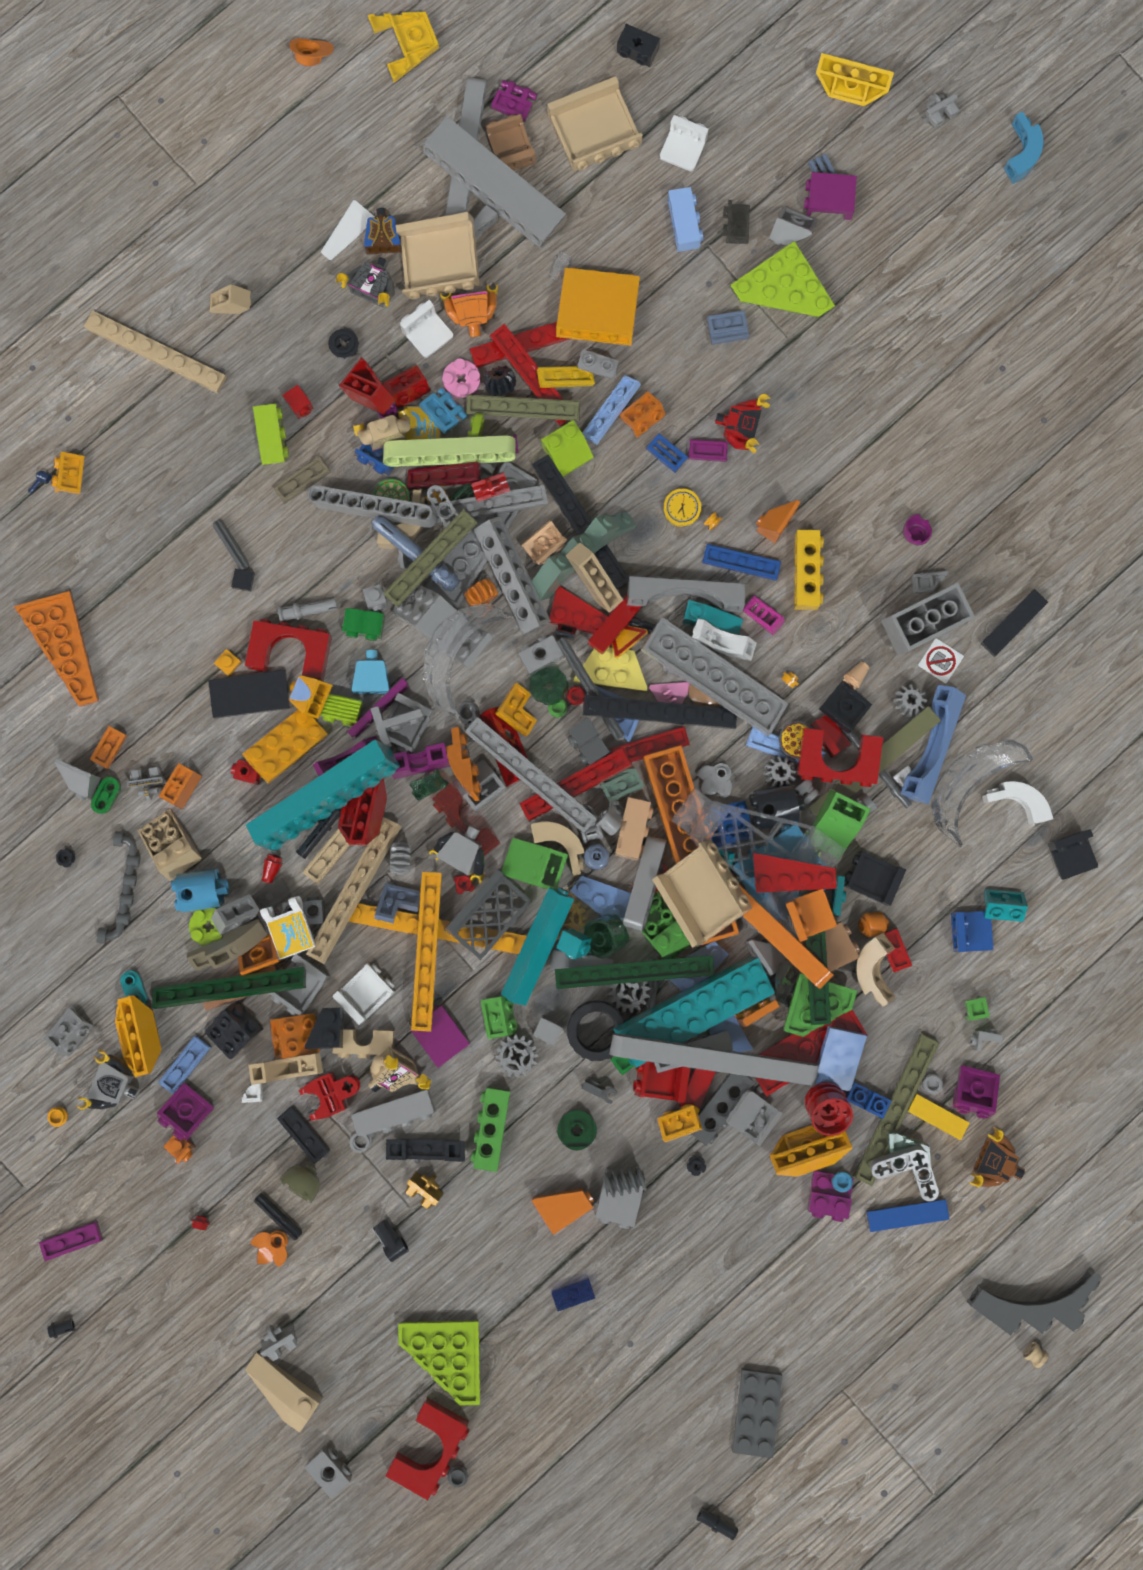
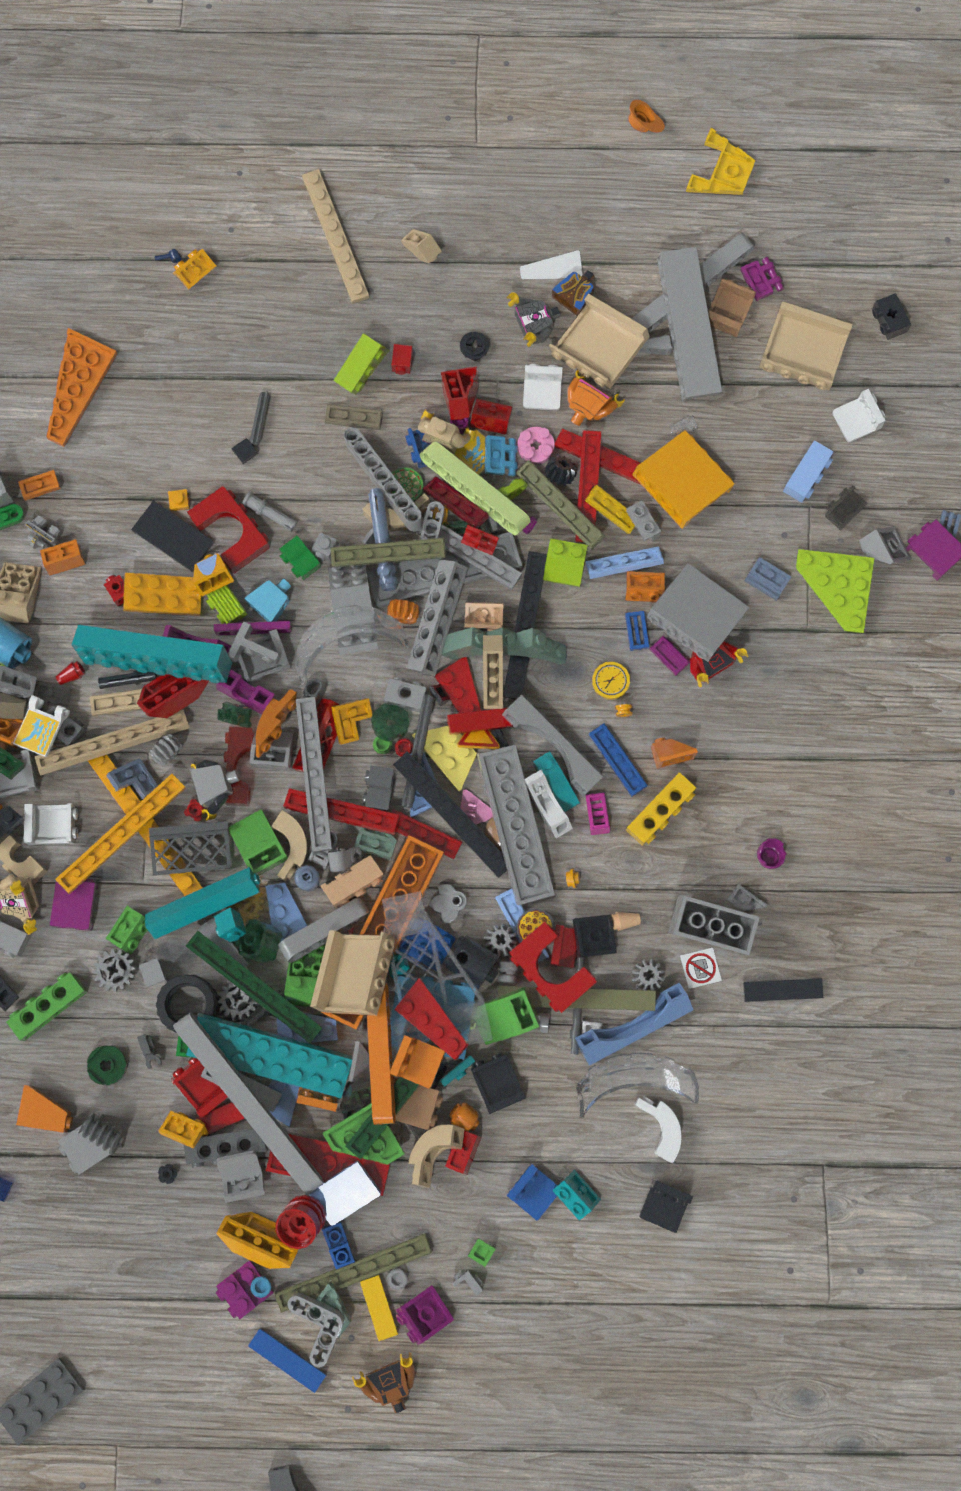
camera: 40 degrees right, 5 degrees down
none -> light grey panel [647,563,749,662]

